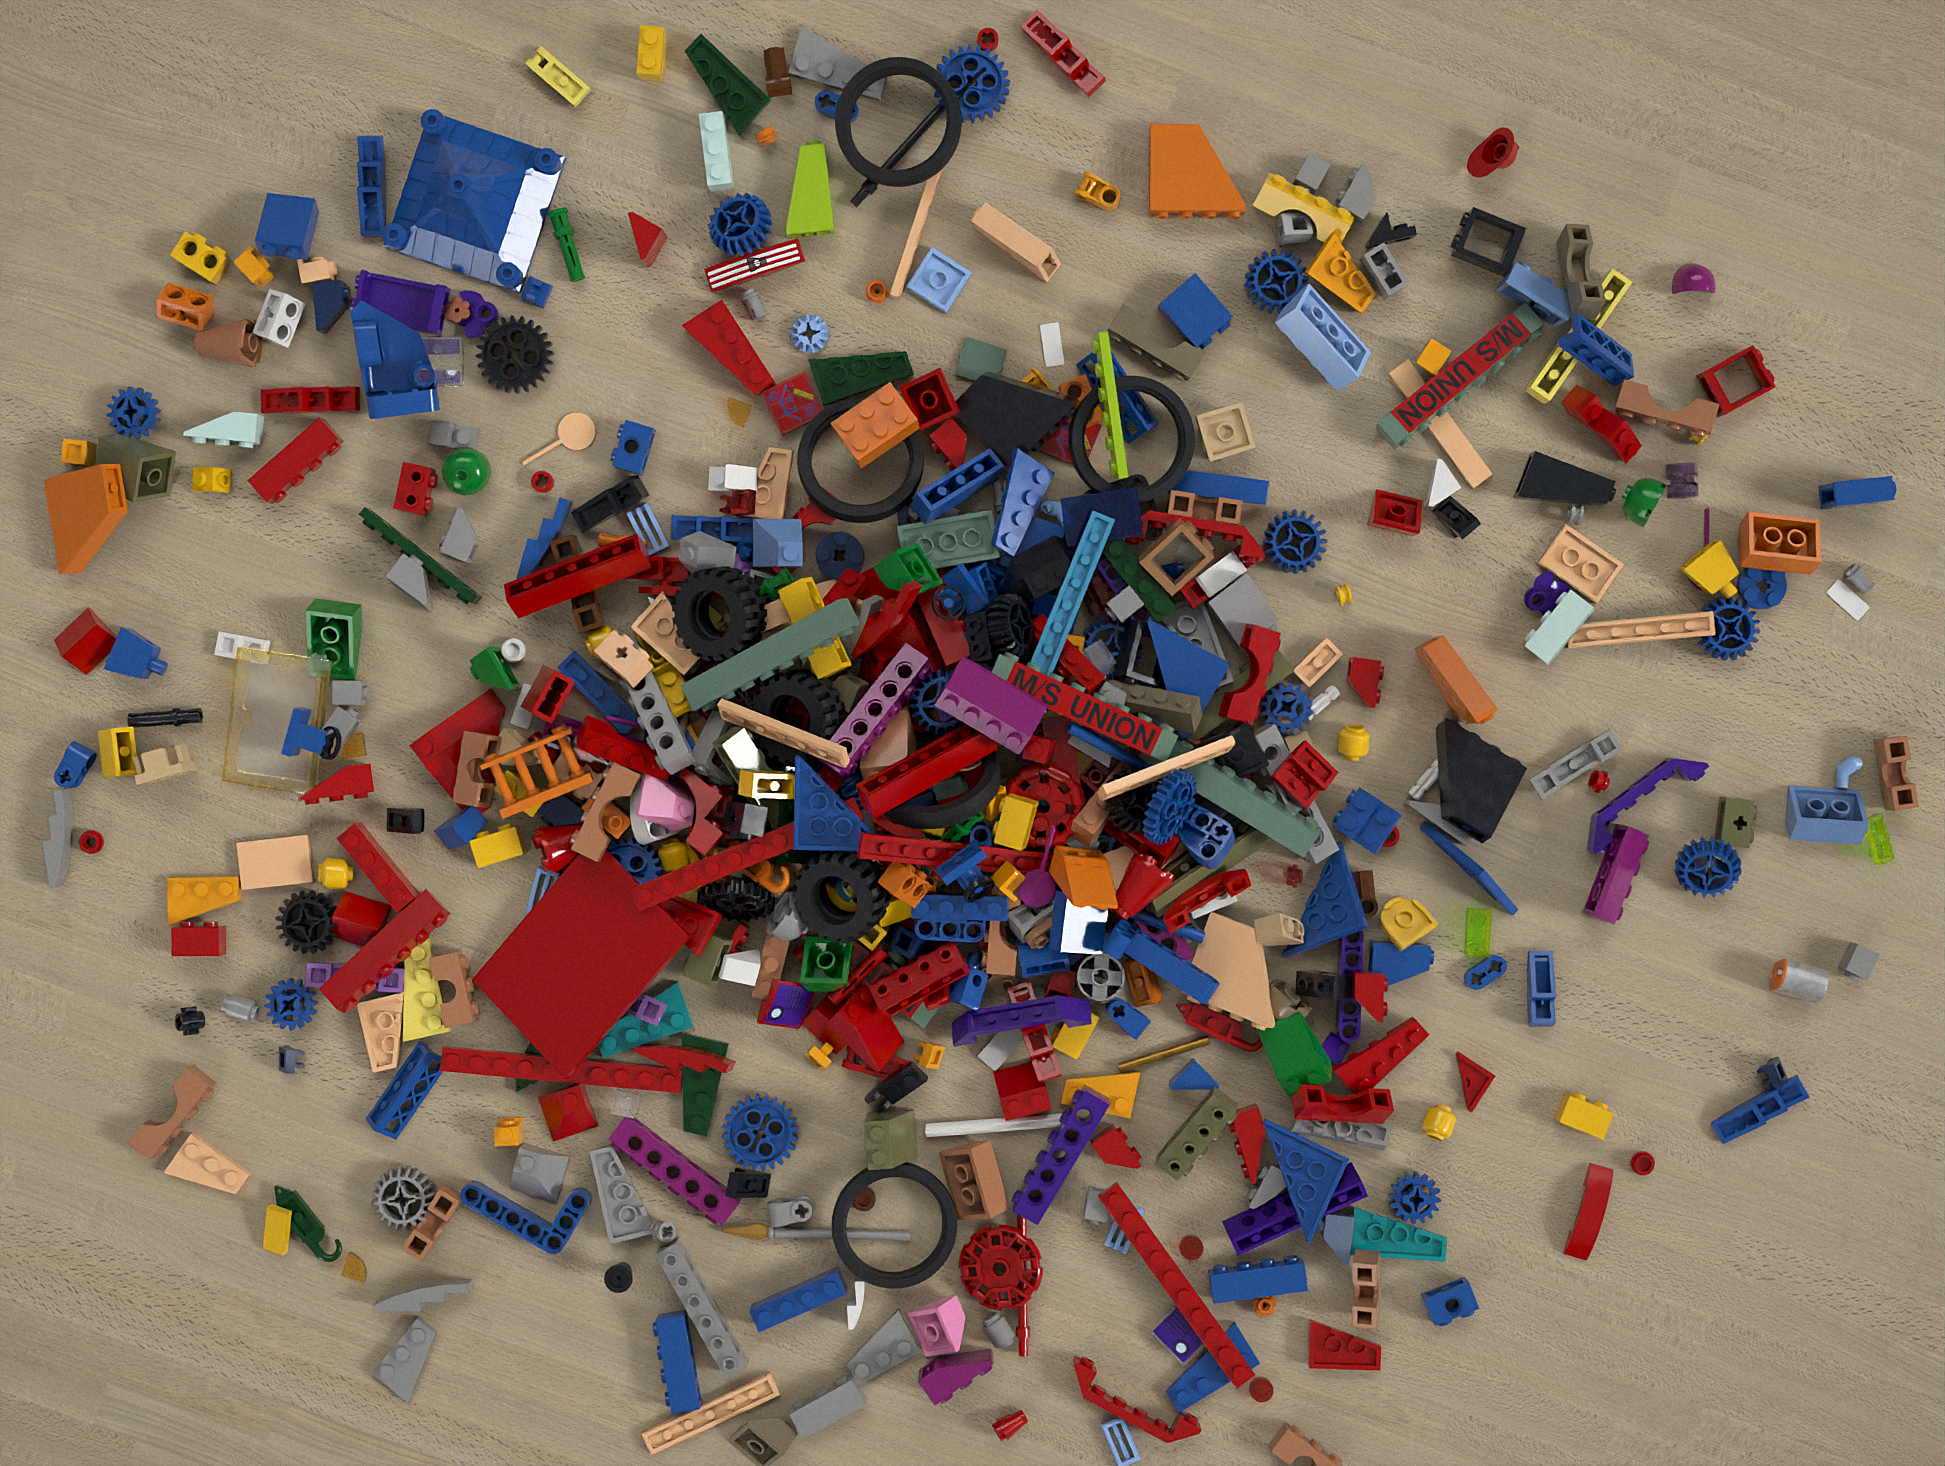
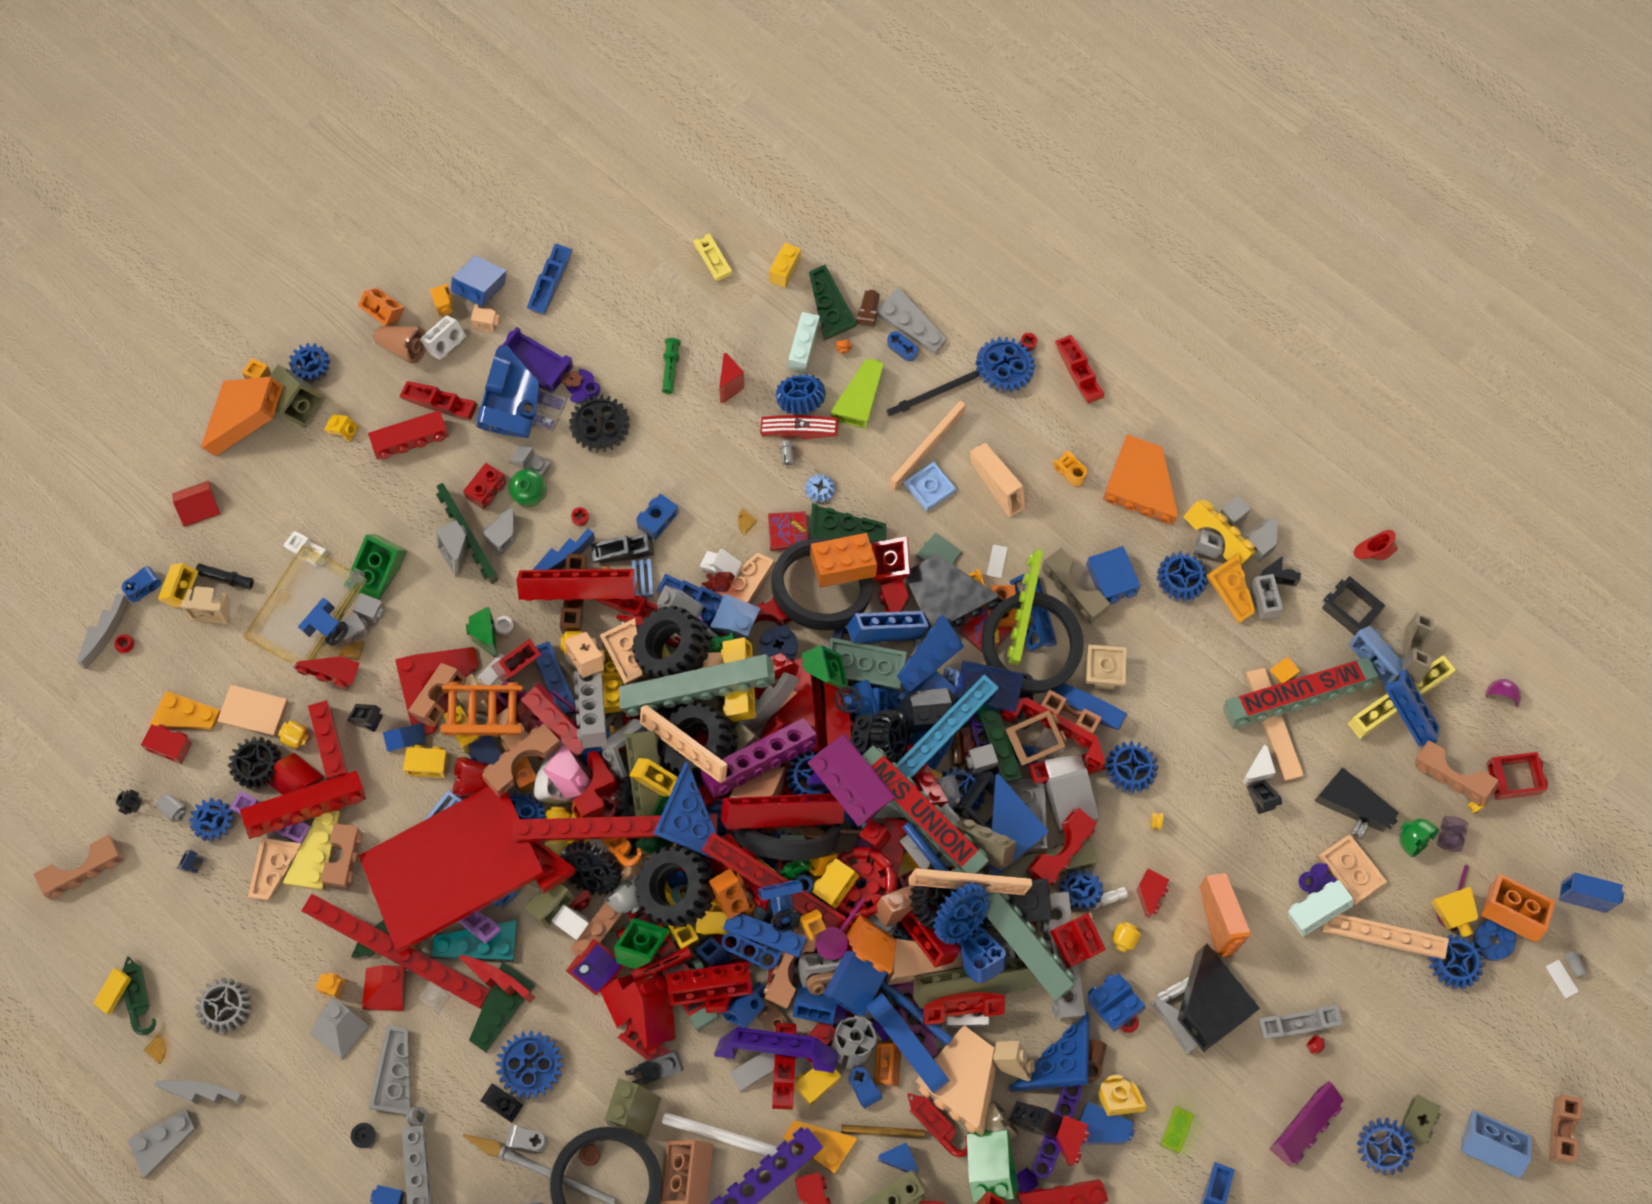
camera: 20 degrees right, 20 degrees down
blue torso [104,627,168,679] -> none
light nougat wing [164,1133,251,1194] -> none
yellow brick [170,231,231,285] -> none
light aqua slope [183,412,264,448] -> none
dark blue slope [312,280,351,334] -> none
blue fence [366,1041,443,1140] -> none
blue piece [382,109,566,294] -> none
nougat arch [401,1183,462,1262] -> none
blue beam [460,1181,591,1254] -> none
blue tile [520,276,553,308] -> none
light nougat piece [521,413,596,465] -> none
magenta brick [609,1113,742,1225] -> none
red wedge [682,300,776,396] -> none
black brick [721,801,768,840] -> none
light orange tile [804,1042,834,1071] -> none
black tyre [835,57,962,187] -> none
red slope [851,581,922,658] -> none
orange plate [866,280,889,304] -> none
light orange tile [914,1042,945,1069] -> none
red slope [993,1061,1052,1121] -> none
red cone [1111,852,1175,921] -> none
light blue slope [1275,284,1371,391] -> none
clear red plate [1286,864,1303,888] -> none
light nougat plate [1293,637,1343,688] -> none
red slope [1367,489,1422,536] -> none
blue tile [1420,821,1519,915] -> none
blue beam [1464,955,1507,990] -> none
red arch [1561,385,1642,464] -> none
dark purple slope [1587,758,1710,854] -> none
light blue arm [1836,756,1863,788] -> none
clear neon green plate [1865,813,1895,866] -> none

